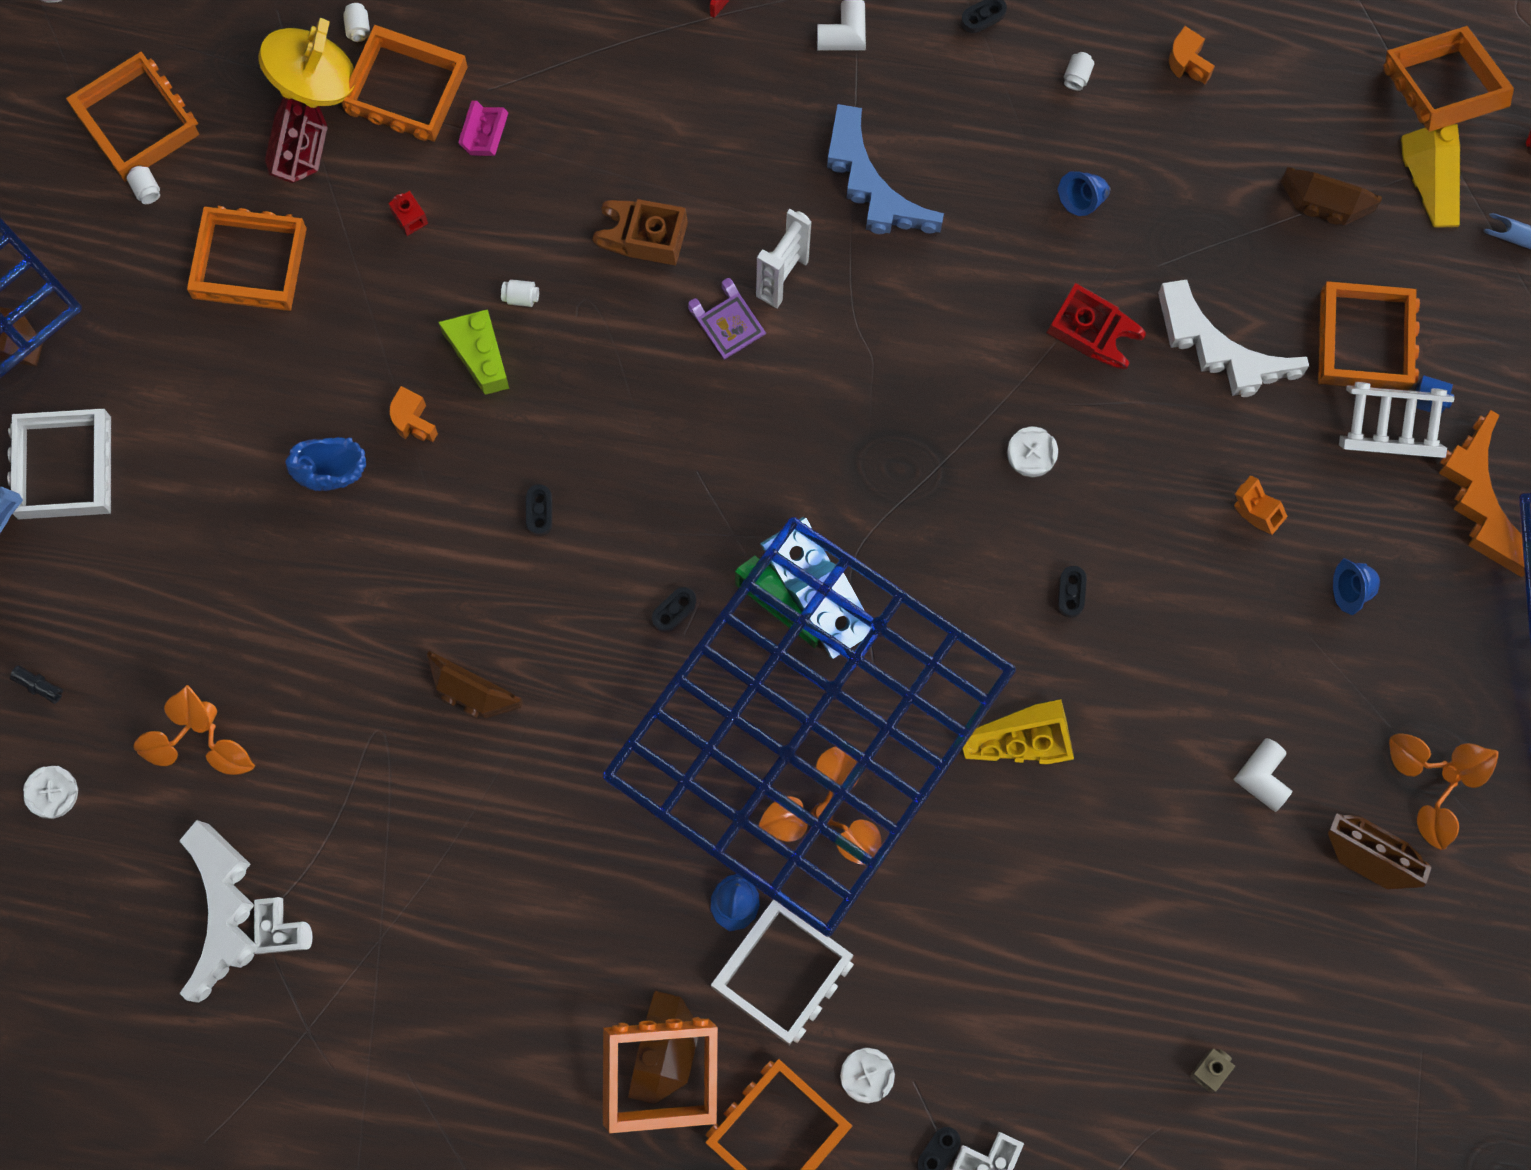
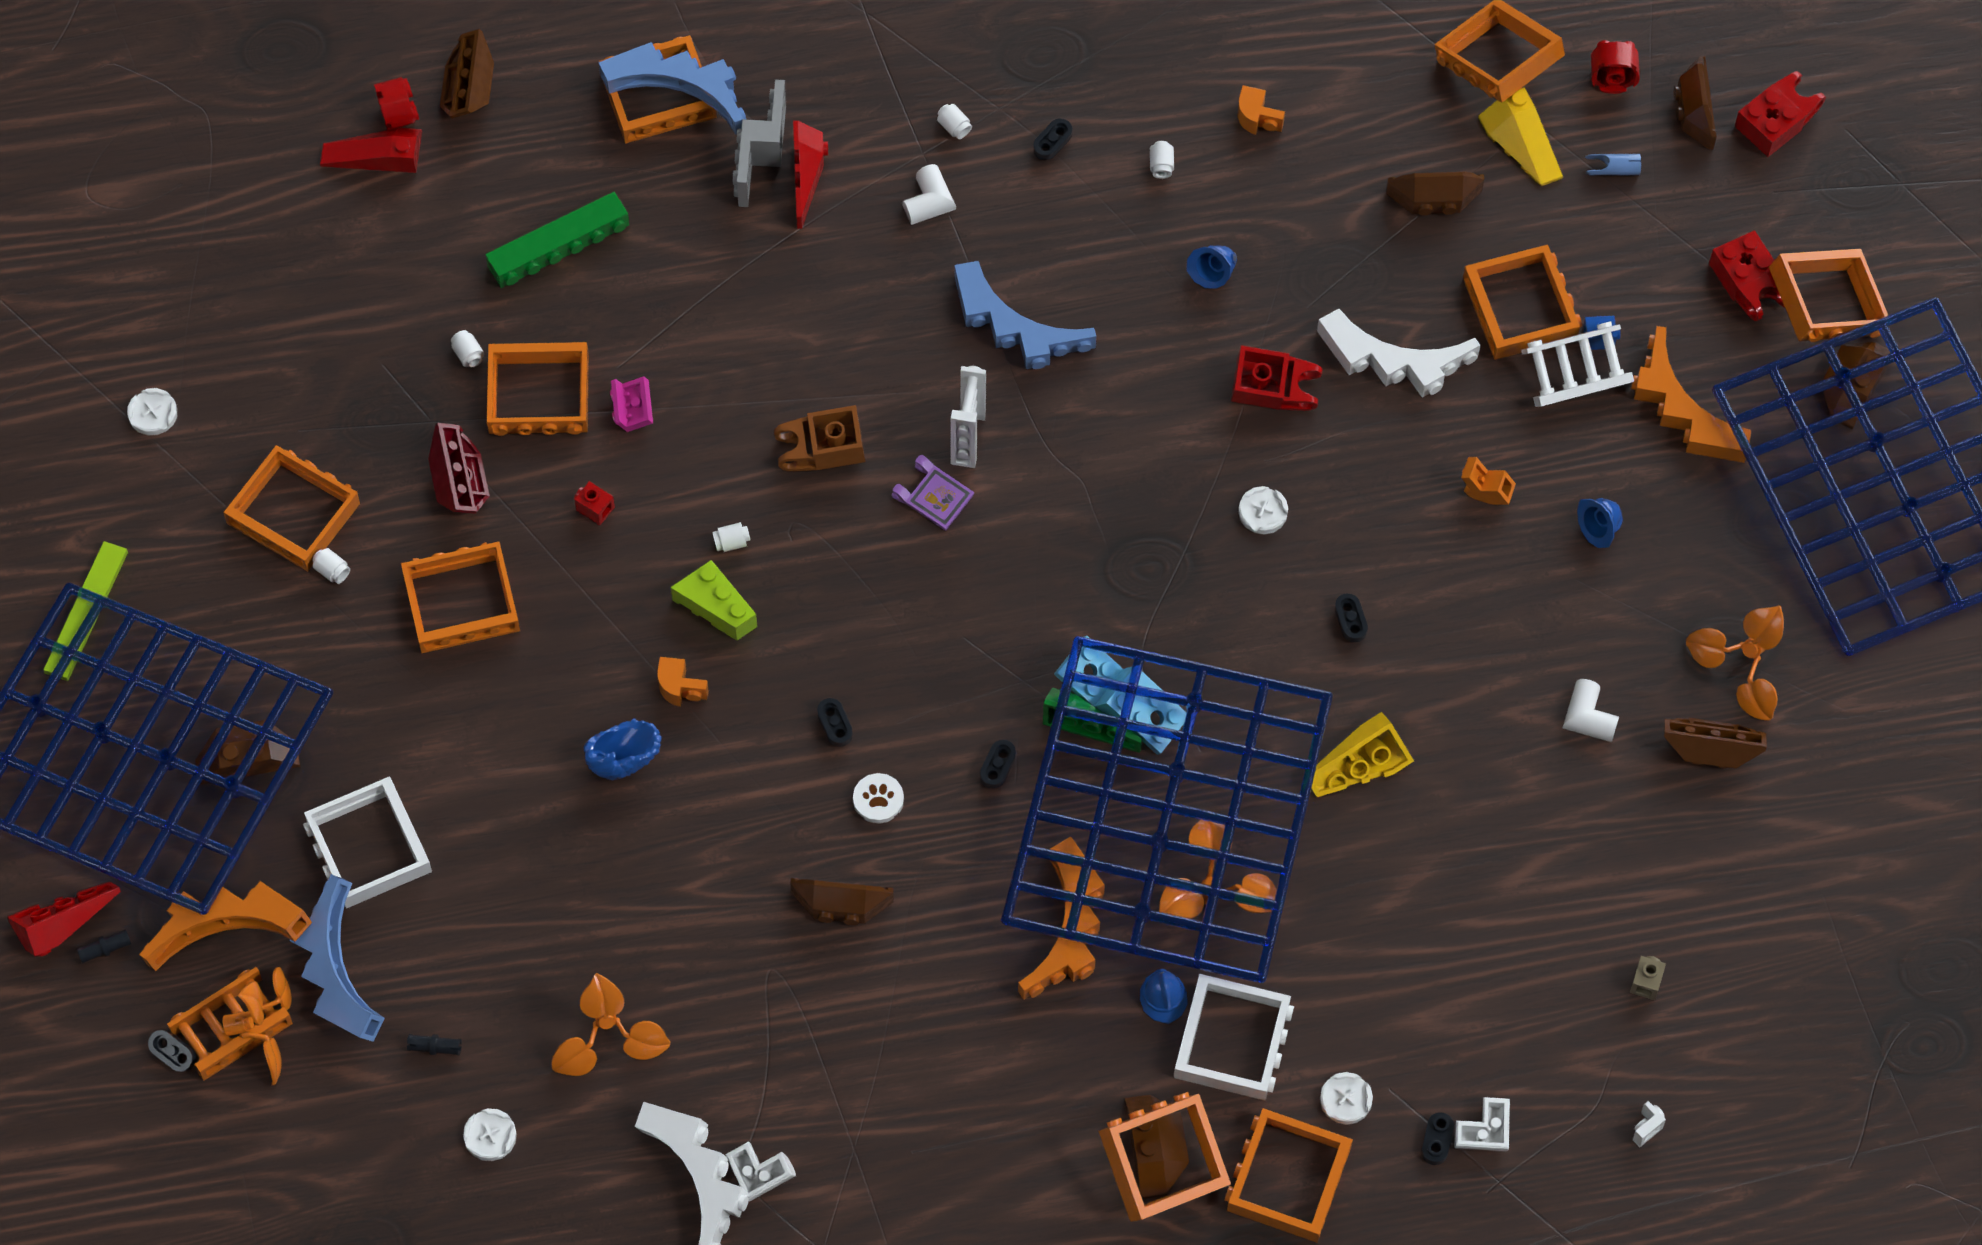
camera: 20 degrees left, 10 degrees down
yellow bracket [258,18,355,108] -> none
none -> white tile [853,773,904,824]
none -> orange arch [1018,837,1105,1000]

